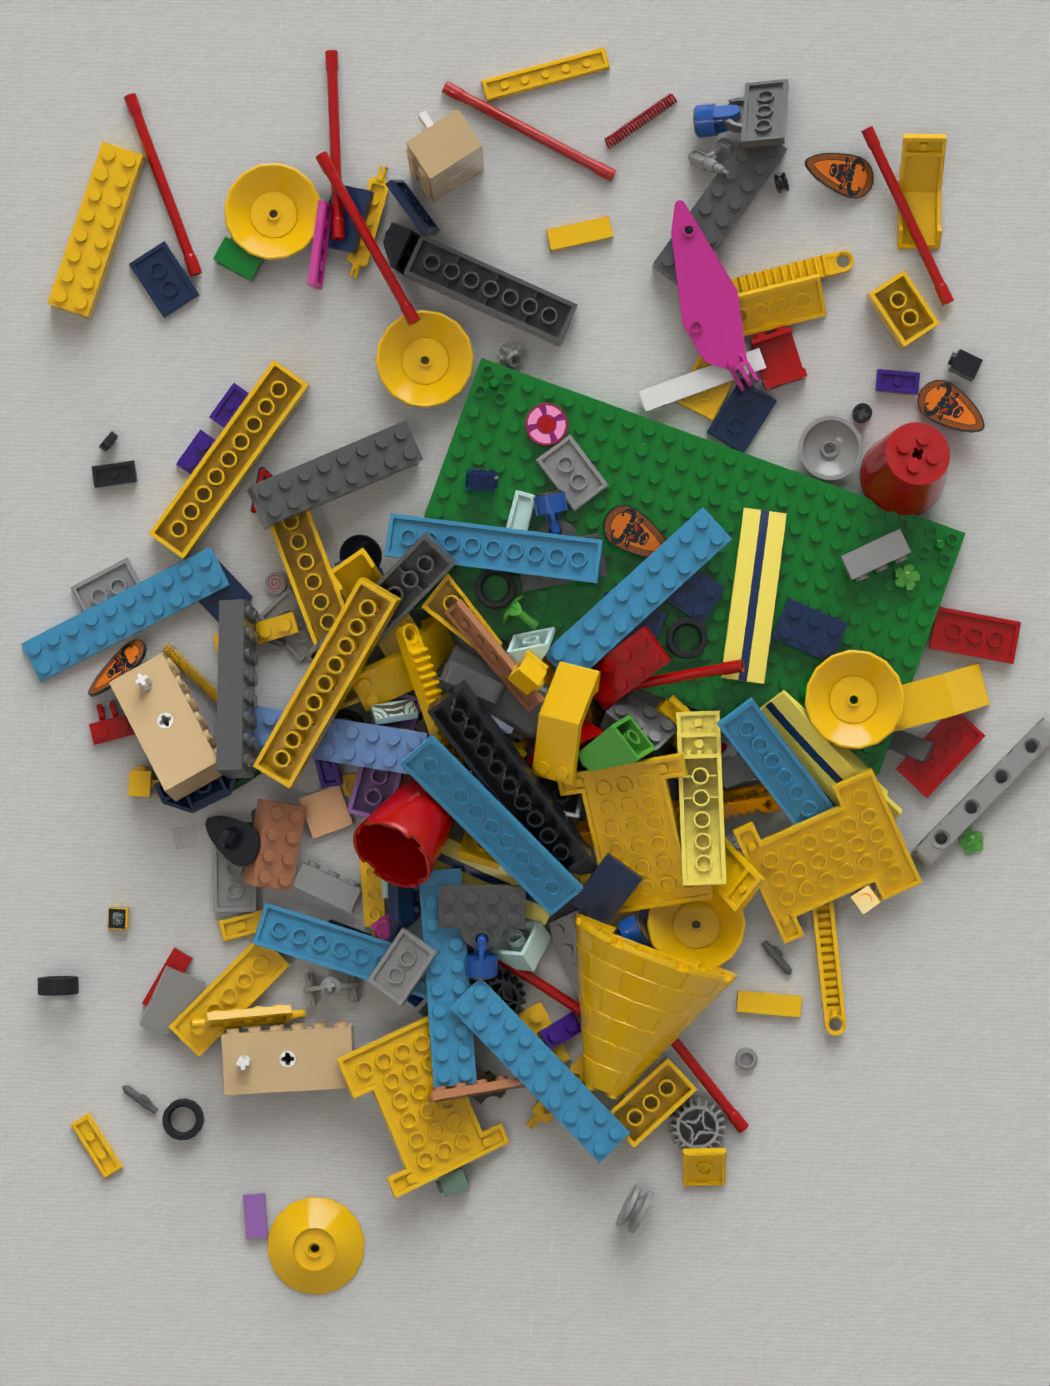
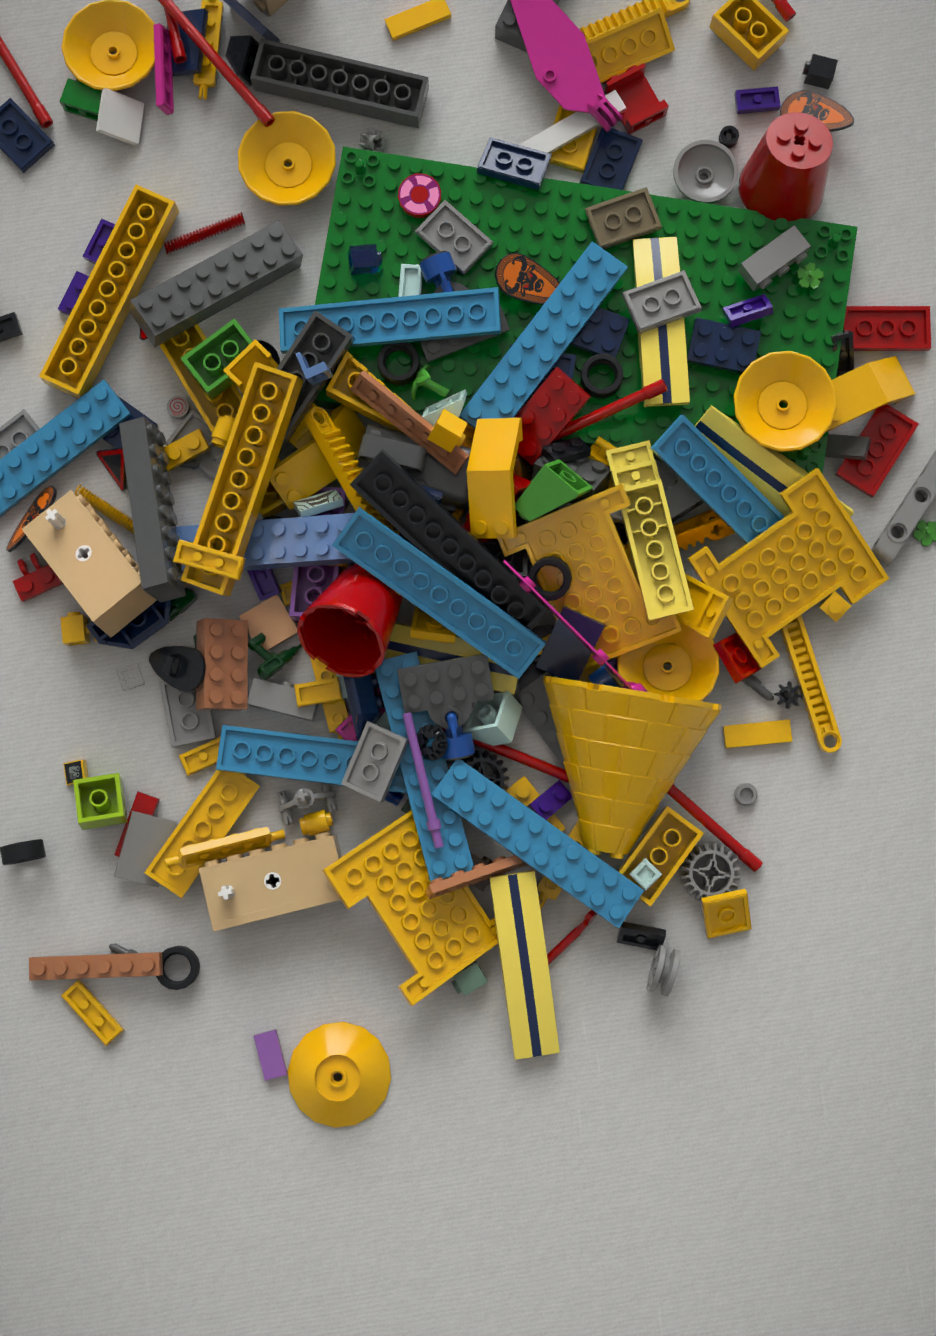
camera: 10 degrees left, 5 degrees down
none -> nougat plate [29,952,163,981]
none -> lime brick [73,773,128,830]
none -> white tile [96,88,145,146]
none -> piece [96,448,127,490]
none -> red piece [164,212,245,254]
none -> yellow tile [173,539,246,581]
none -> bright green brick [181,318,253,400]
none -> yellow brick [211,415,235,449]
none -> dark green piece [248,632,302,680]
none -> yellow tile [294,677,343,708]
none -> medium blue panel [296,352,333,385]
none -> yellow brick [299,809,334,836]
none -> medium lavender bar [402,712,444,848]
none -> black gear [417,724,448,761]
none -> dark blue tile [477,137,552,190]
none -> light yellow slope [489,870,560,1060]
none -> dark pink wing [503,560,648,692]
none -> black tyre [528,556,572,601]
none -> black plate [541,437,591,463]
none -> red piece [547,910,597,965]
none -> dark tan tile [585,187,662,249]
none -> black plate [617,921,666,950]
none -> light grey tile [622,270,702,334]
none -> light aqua tile [629,858,662,890]
none -> red tile [713,633,761,684]
none -> dark purple plate [723,294,773,328]
none -> black gear [774,681,804,709]
none -> black plate [831,330,854,378]

